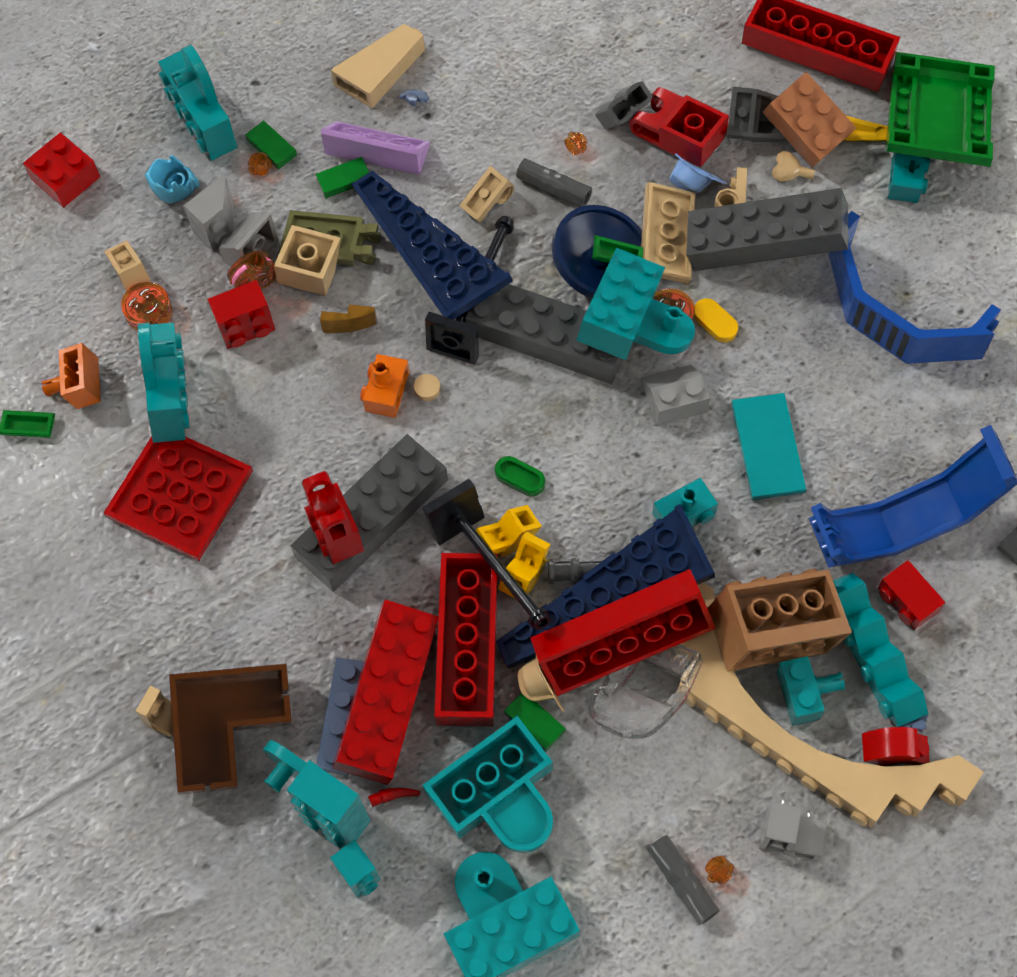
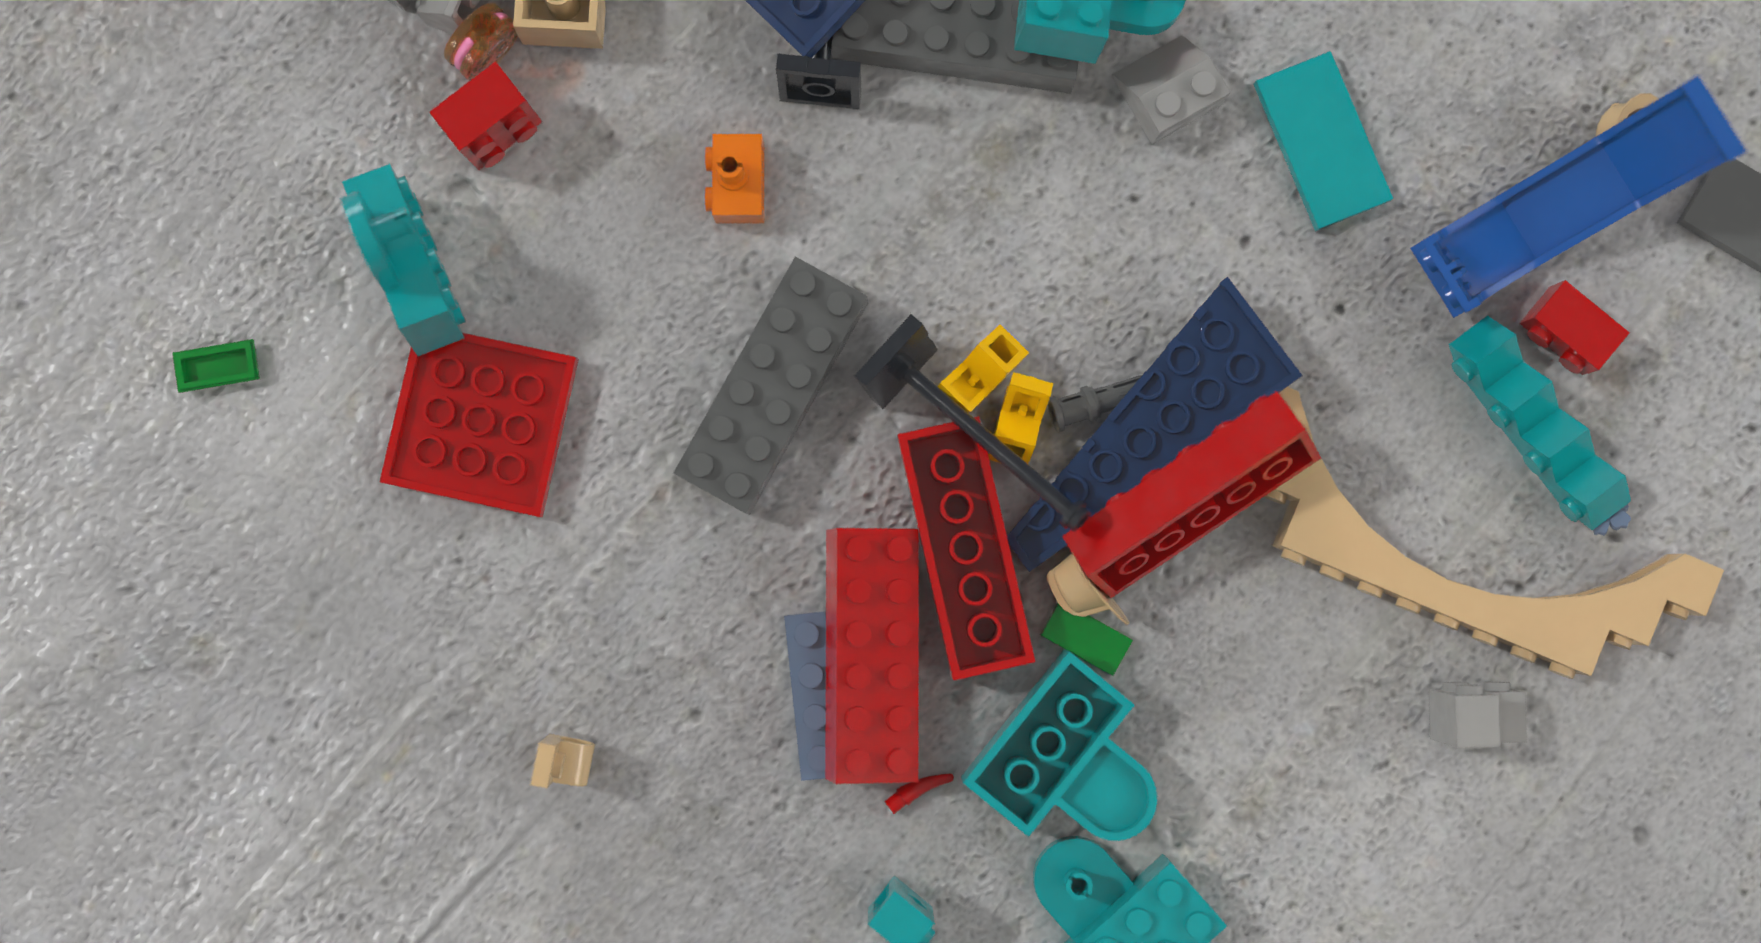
camera: 15 degrees left, 20 degrees up
orange brick [42,343,101,409] -> none
tan plate [104,240,151,293] -> none
clear orange head [121,282,173,331] -> none
reddish brown piece [169,664,292,795] -> none
teal brick [262,740,371,849] -> none
red brick [302,471,364,564] -> none
pearl gold slope [320,304,377,333] -> none
tan tile [414,374,441,401] -> none
green tile [495,456,545,497] -> none
clear slope [589,644,703,739] -> none
dark grey axle [647,835,720,925] -> none
teal brick [652,477,718,527] -> none
clear orange plate [705,856,734,884] -> none
medium nougat brick [708,568,852,672] -> none
teal brick [776,656,845,726] -> none
red brick [862,727,930,766] -> none

